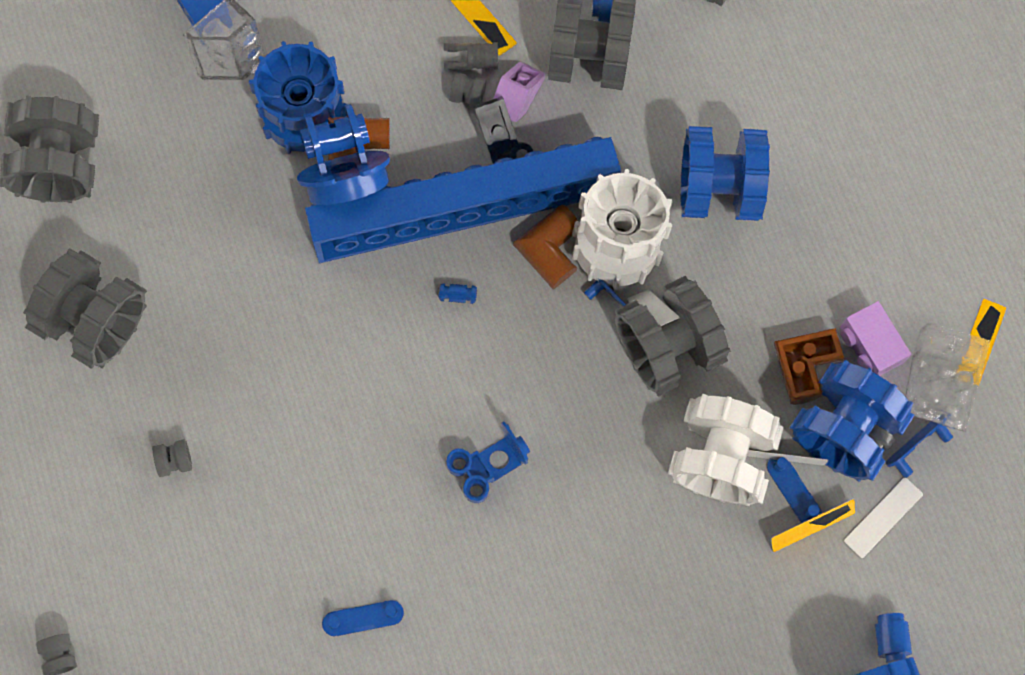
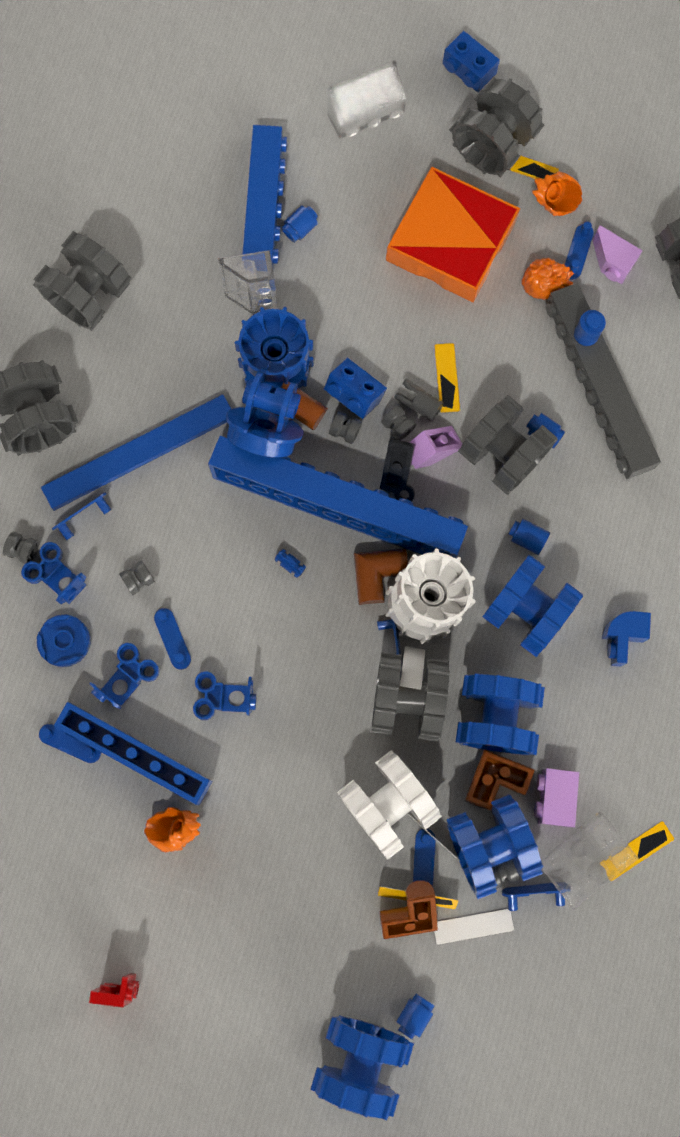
camera: 35 degrees right, 5 degrees up
none -> blue piece [21,542,87,605]
none -> blue tile [37,614,91,667]
none -> blue tile [41,394,231,511]
none -> blue piece [52,492,112,540]
none -> blue brick [53,702,213,806]
none -> blue piece [89,643,160,709]
none -> dark grey wheel [119,560,155,595]
none -> orange hair [144,807,201,852]
none -> blue piece [154,608,191,670]
none -> blue brick [324,358,387,419]
none -> dark grey wheel [329,411,362,444]
none -> dark orange brick [379,880,438,939]
none -> blue piece [455,674,545,755]
none -> blue brick [509,518,551,555]
none -> blue brick [602,611,651,667]

